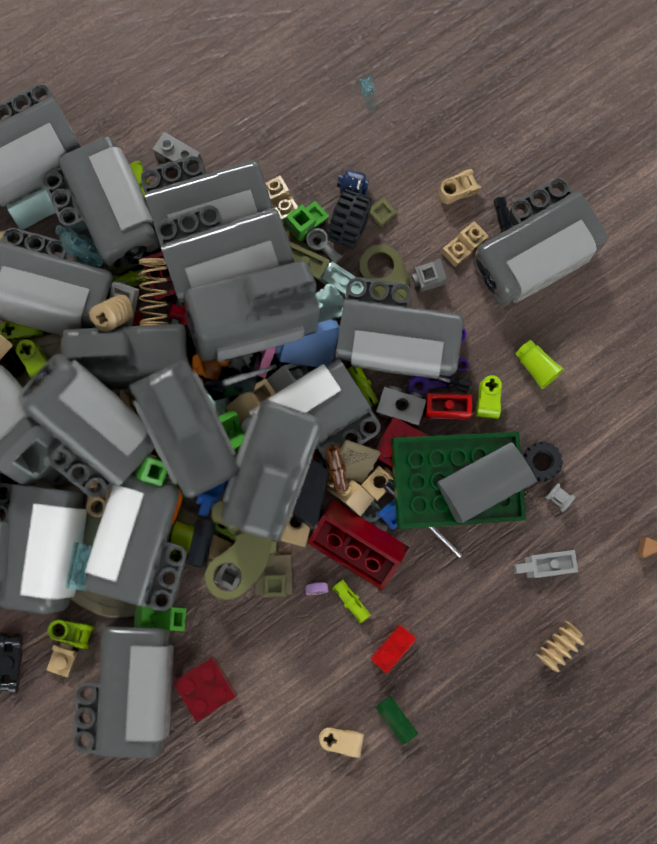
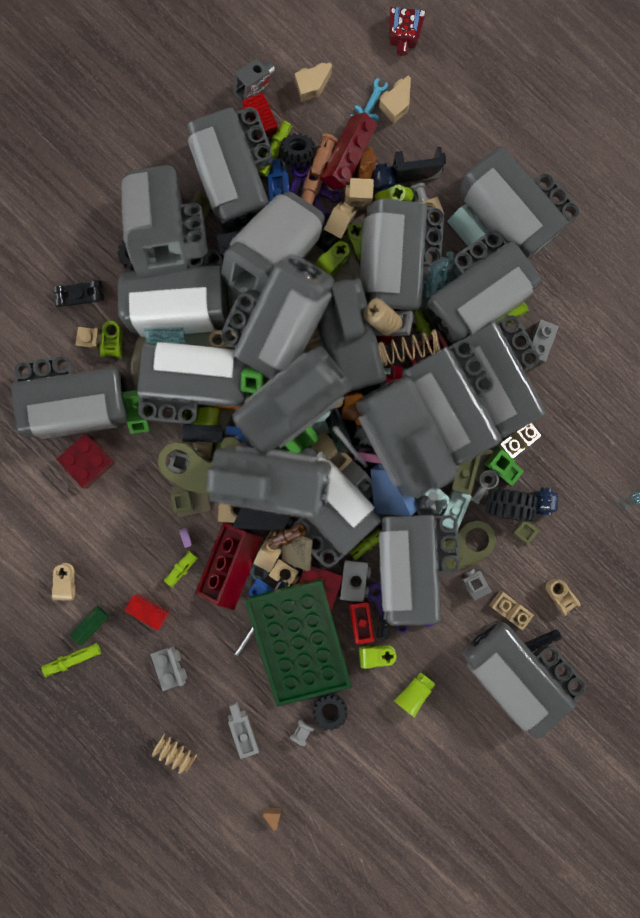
camera: 75 degrees right, 5 degrees up
dark grey slope [436,442,537,523] -> none
none -> lime pin [41,643,101,677]
none -> light grey bracket [150,646,187,691]
none -> light grey bar [417,492,438,516]

